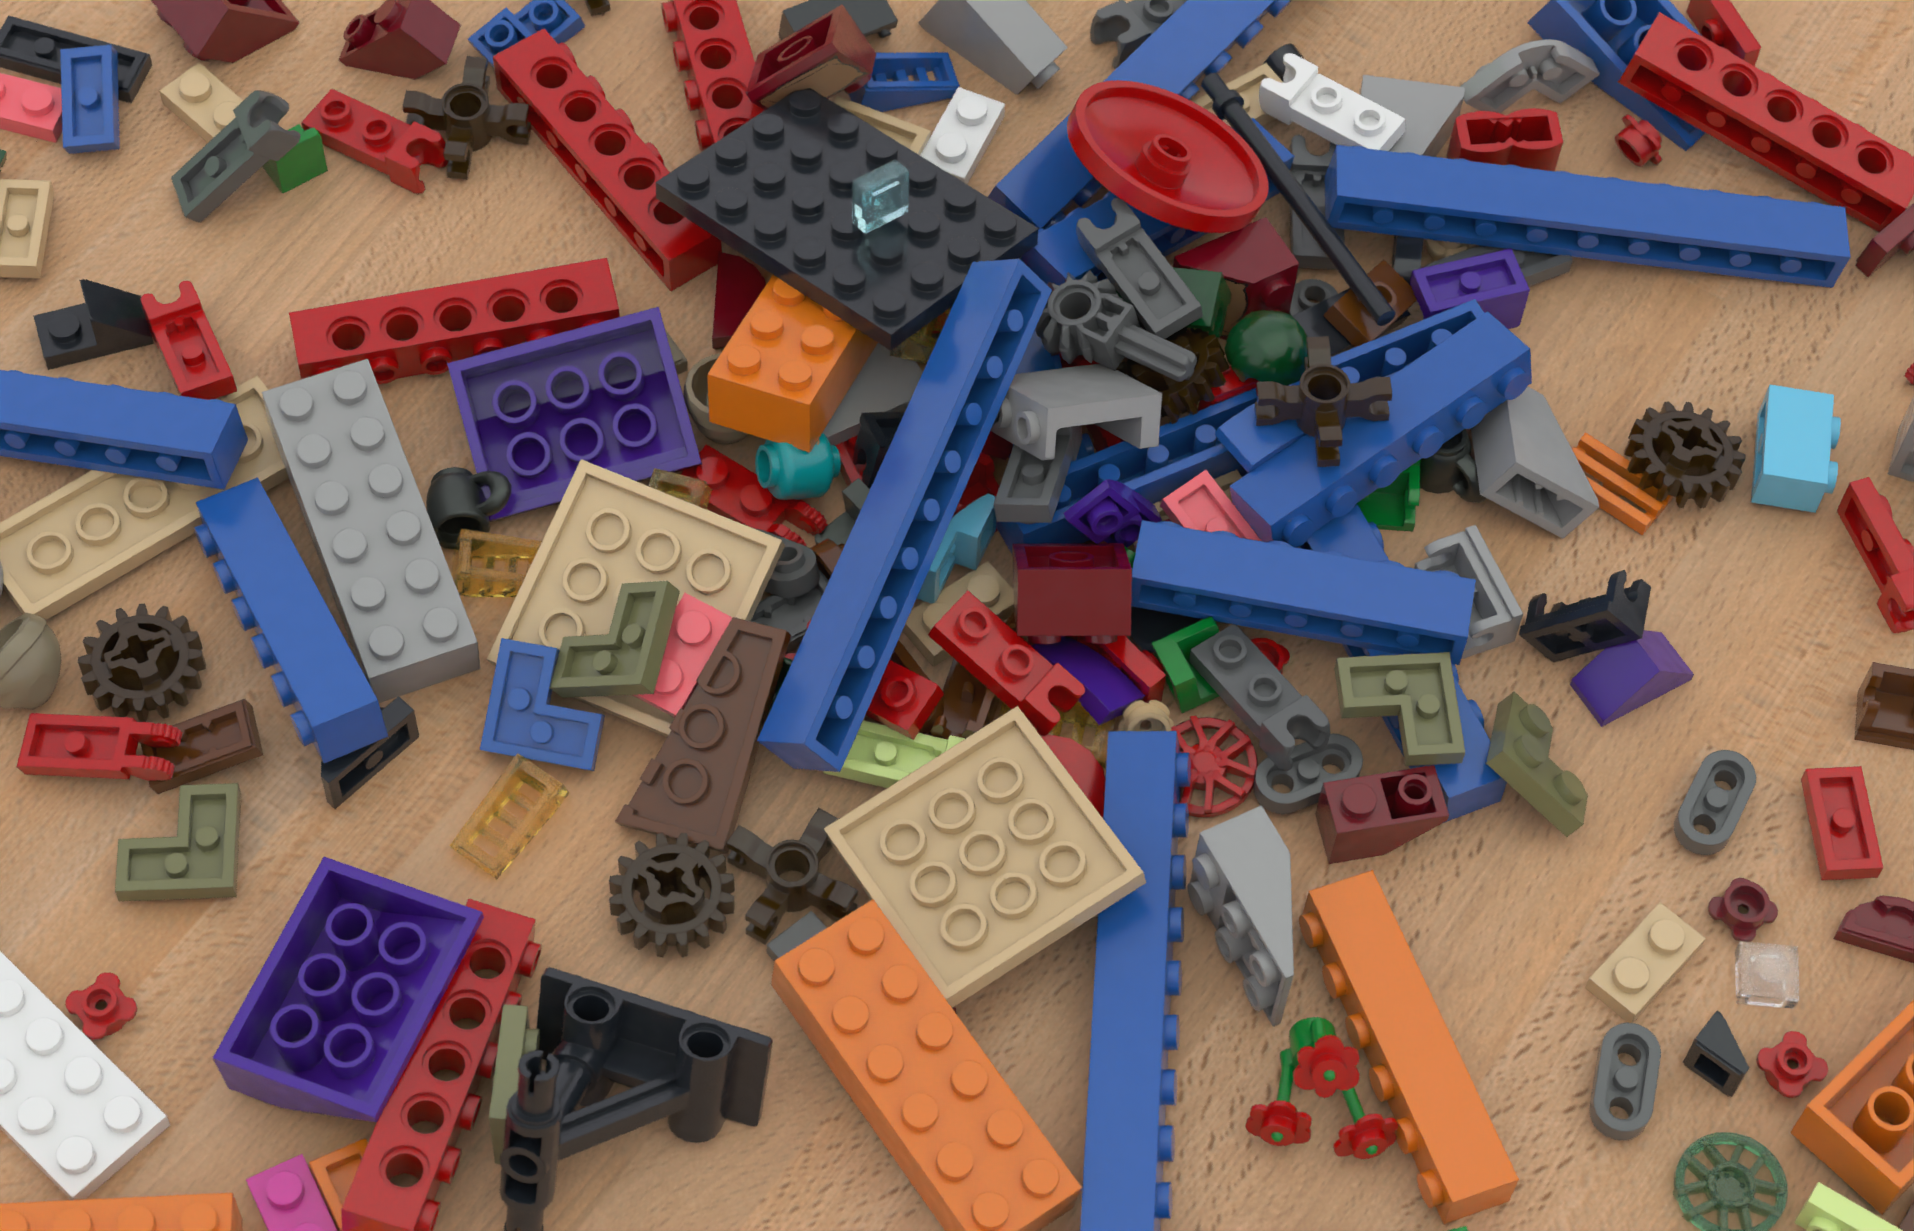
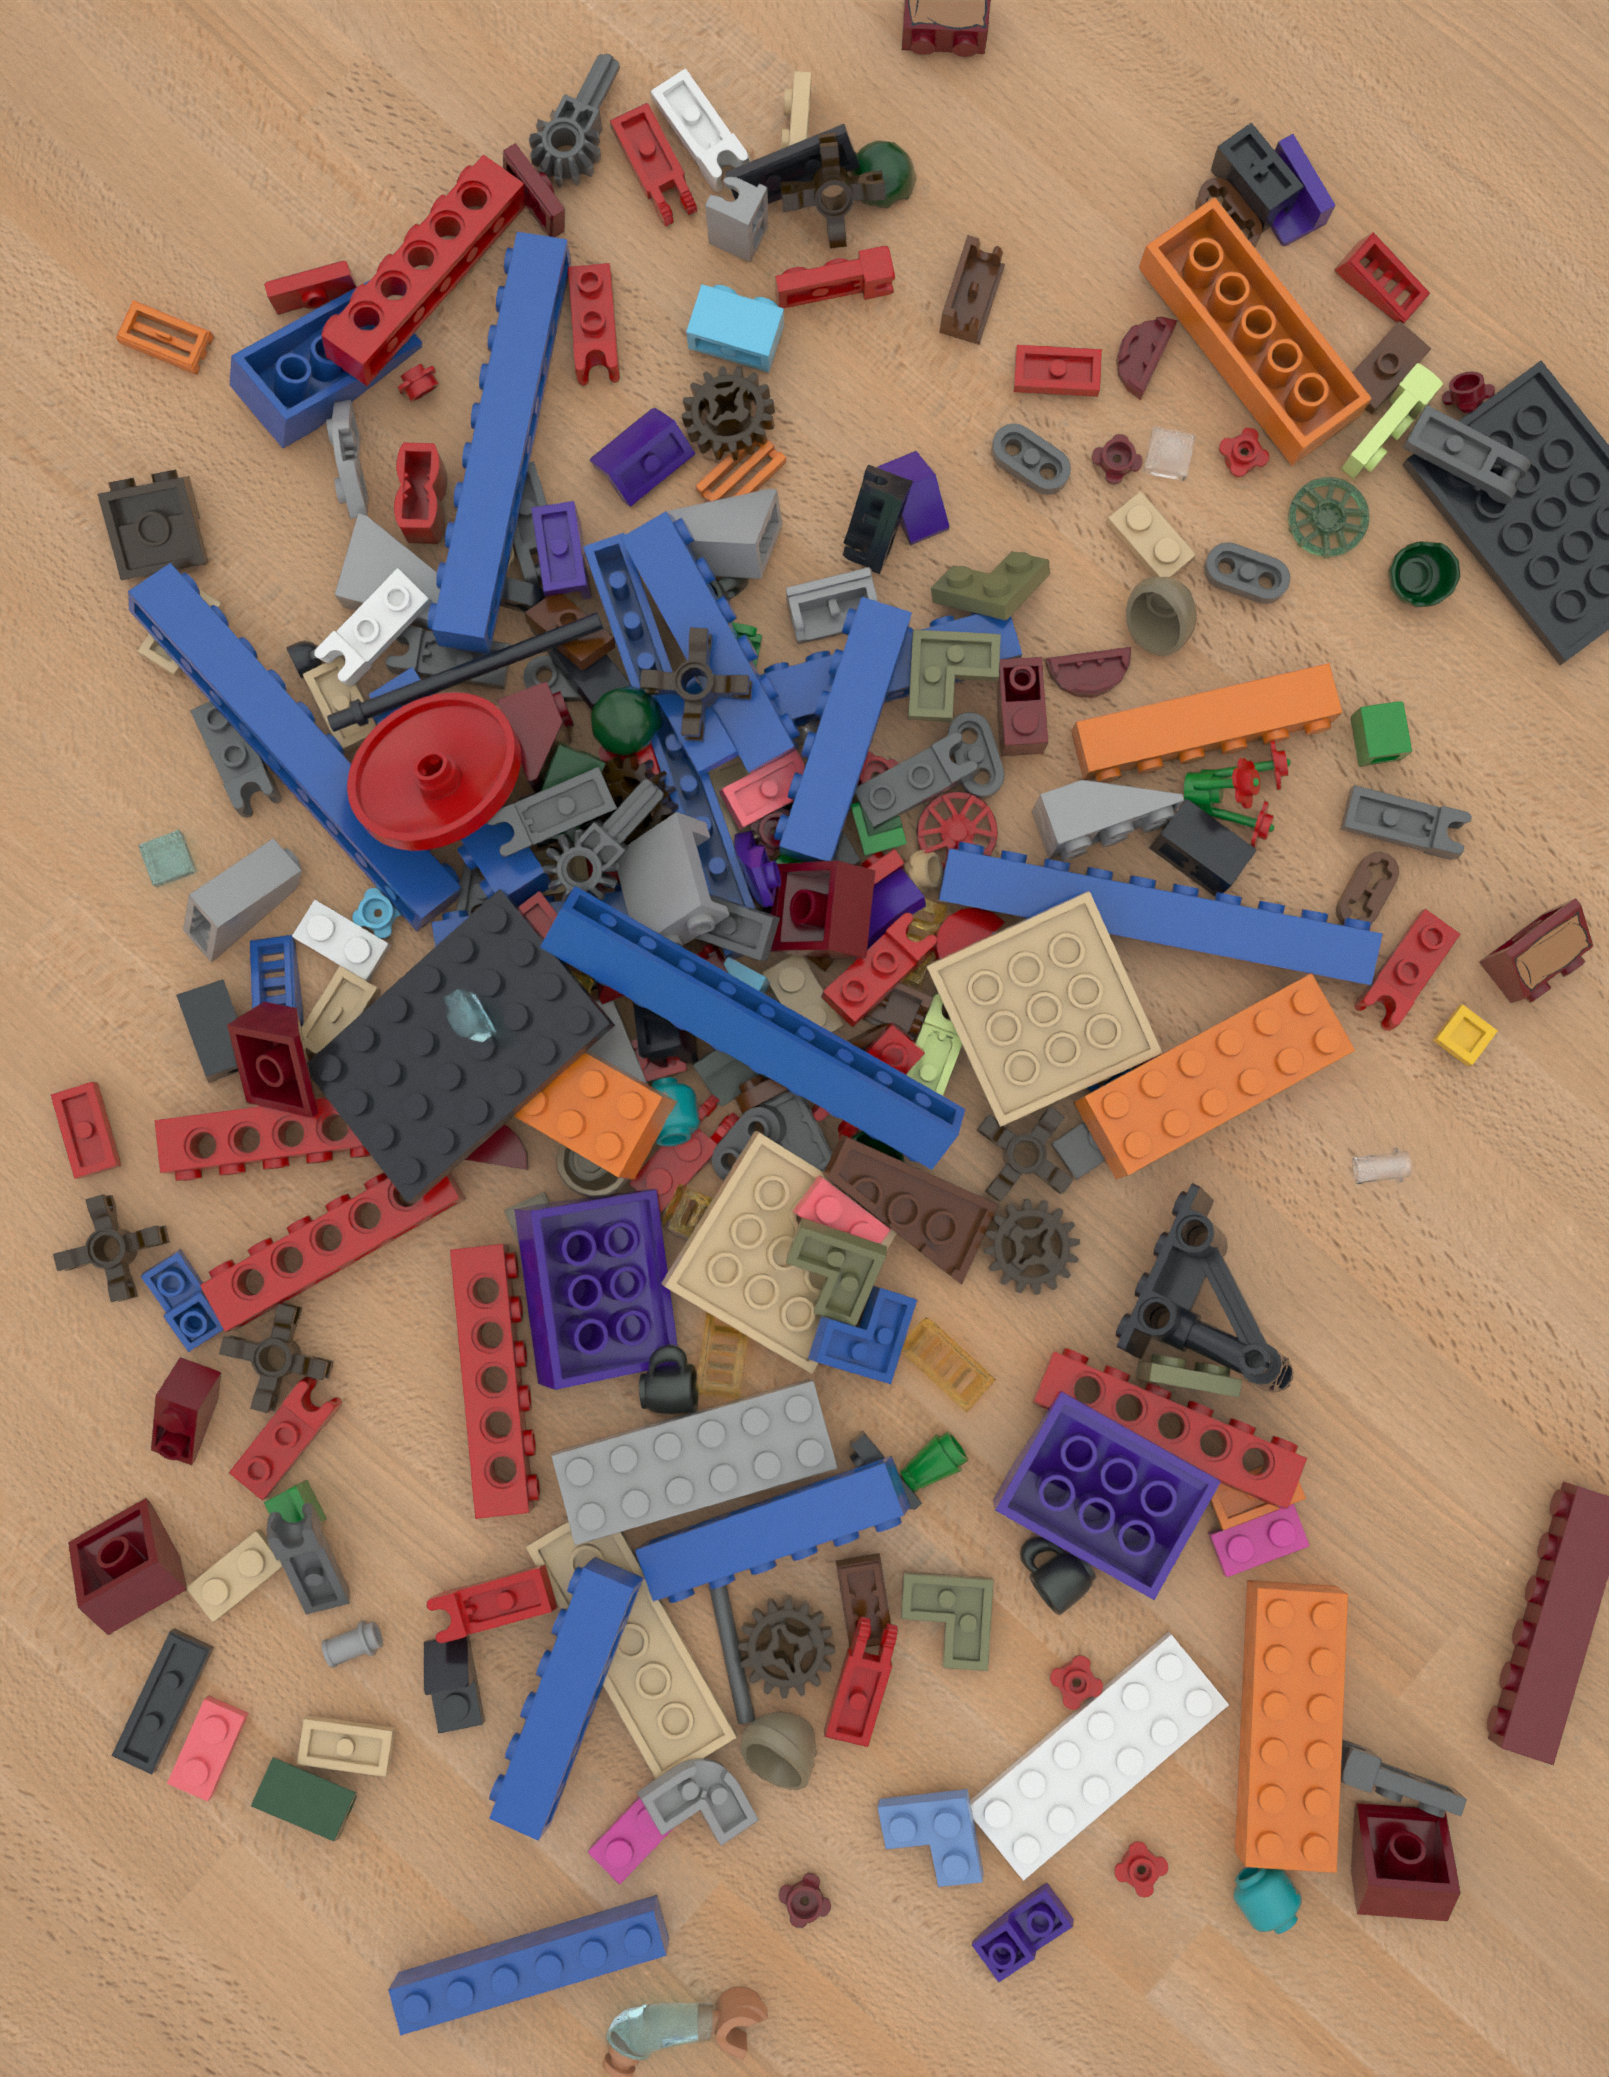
camera: 80 degrees left, 25 degrees up
blue plate [60,45,120,154] -> none
black slope [1683,1010,1749,1097] -> none
none -> light grey pin [322,1621,383,1668]
none -> medium azure plate [352,888,401,939]
none -> red plate [568,263,620,386]
none -> dark purple panel [590,408,696,507]
none -> dark grey bar [708,1584,755,1724]
none -> green cone [900,1431,968,1492]
none -> pearl dark grey piece [1020,1537,1097,1615]
none -> dark red tile [1045,647,1131,698]
none -> dark tan hat [1126,576,1197,656]
none -> black hinge [1149,798,1257,896]

